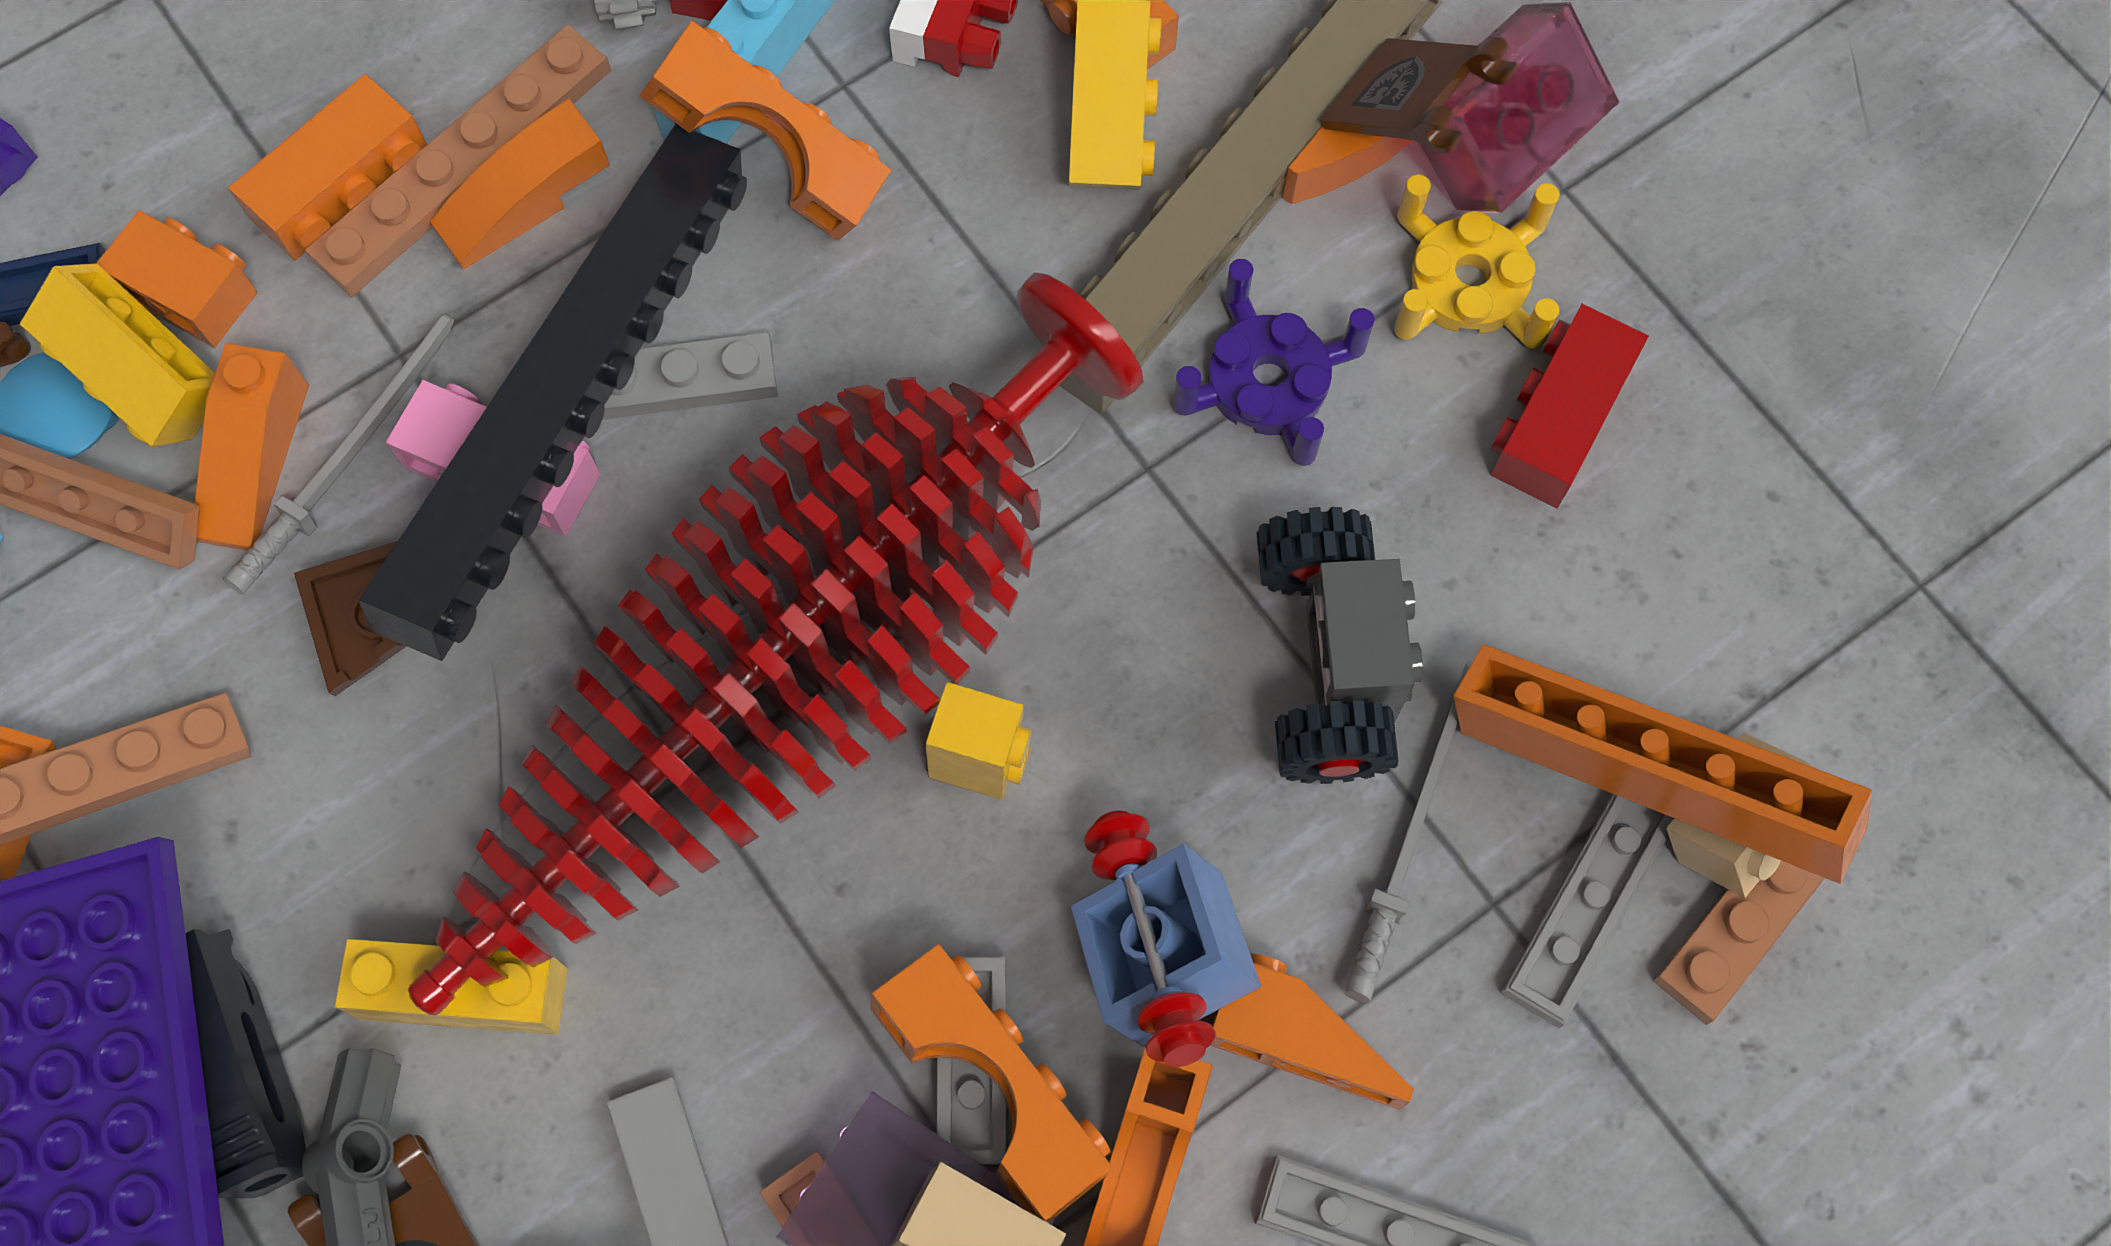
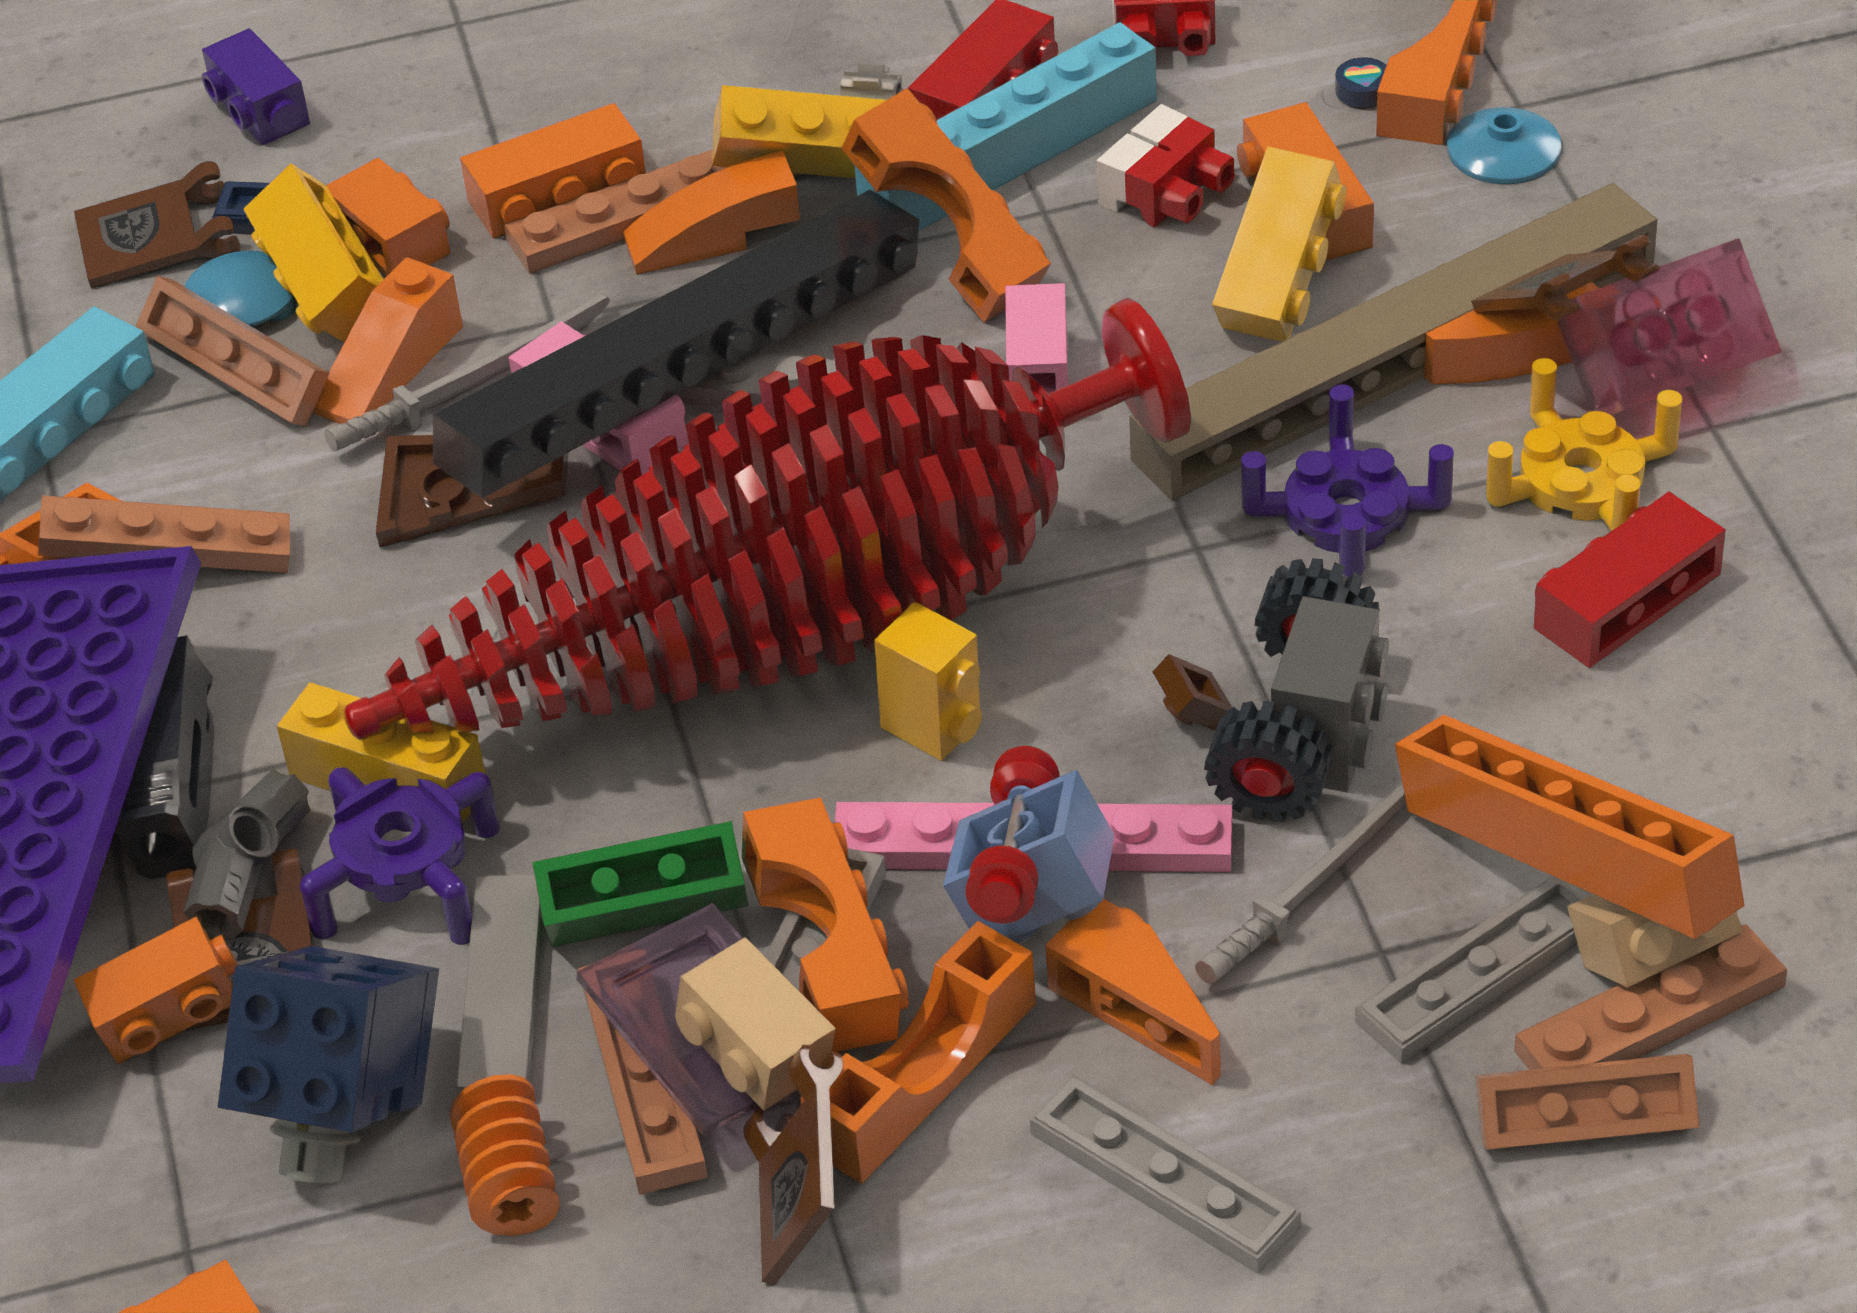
camera: 25 degrees right, 25 degrees down
none -> dark purple plate [300,767,500,945]
none -> green brick [532,821,749,947]
none -> yellow brick [712,85,886,178]
none -> bright pink plate [835,802,1232,872]
none -> bright pink brick [1005,283,1068,394]
none -> reddish brown plate [1152,654,1232,731]
none -> nougat plate [1475,1054,1699,1150]

